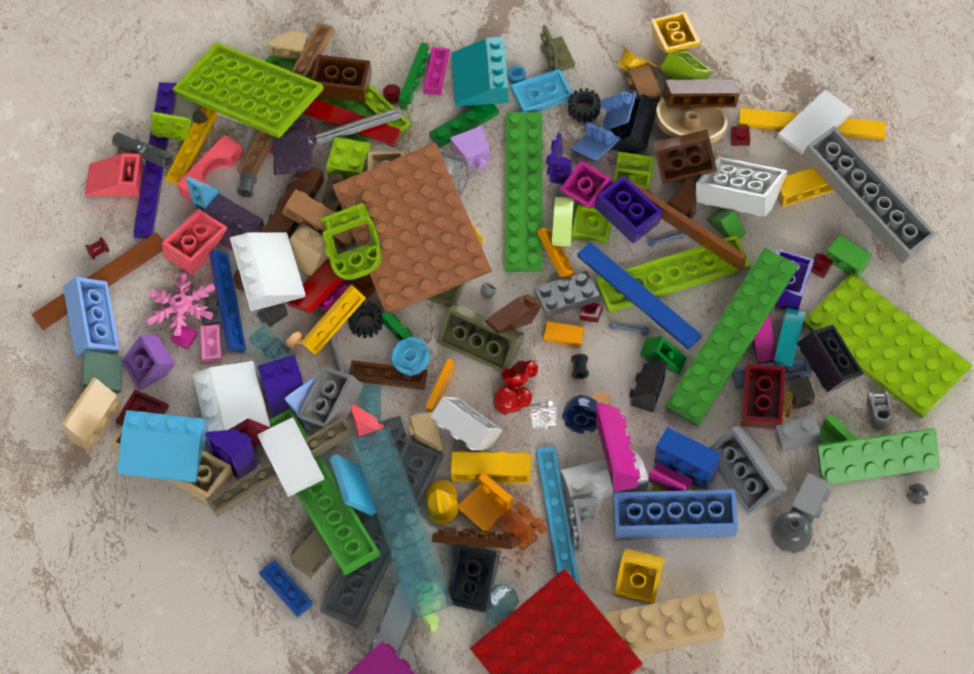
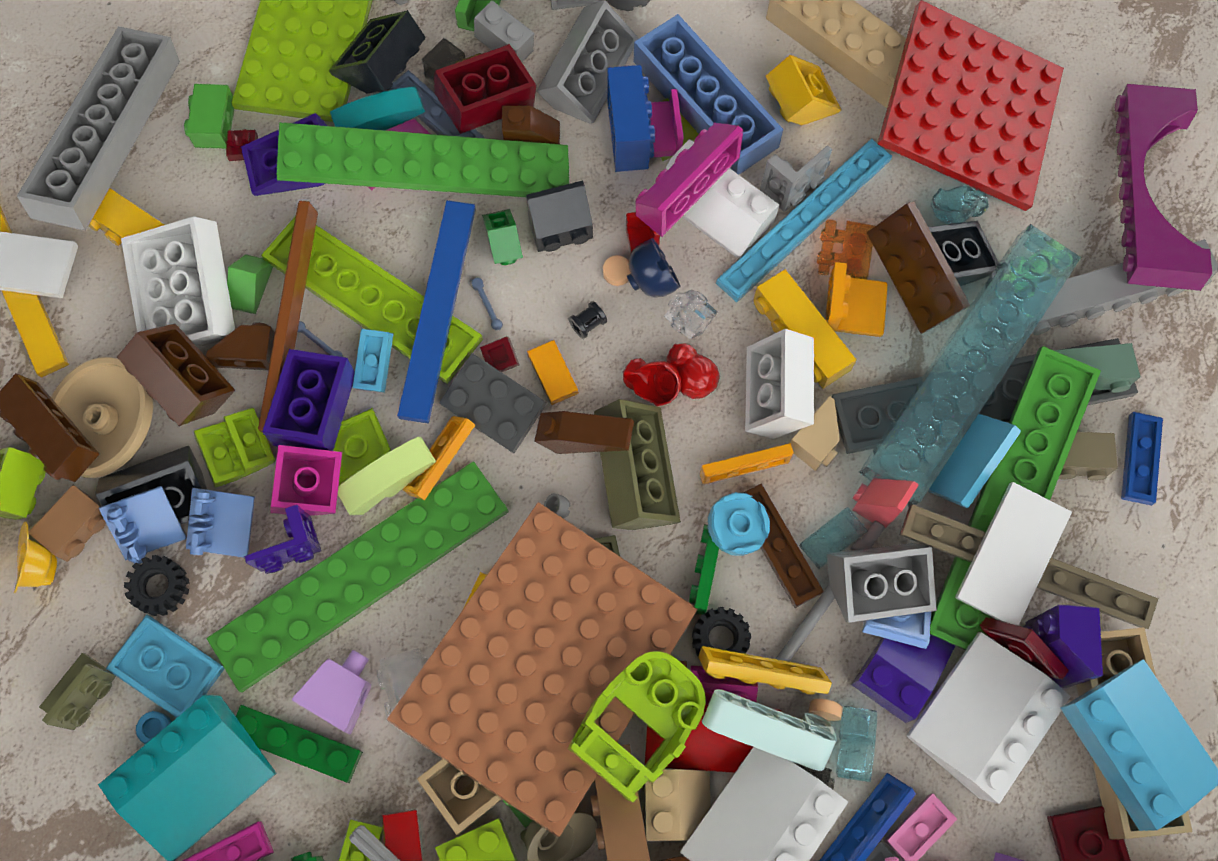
camera: 130 degrees left, 10 degrees up
dark grey plate [381,416,406,452] -> none
yellow piece [426,480,458,525] -> none
dark red plate [731,126,750,146] -> none
none -> medium azure plate [353,329,393,393]
none -> reddish brown slope [502,106,560,144]
none -> light aqua beam [702,689,837,771]
none -> sand green slope [1033,343,1141,393]

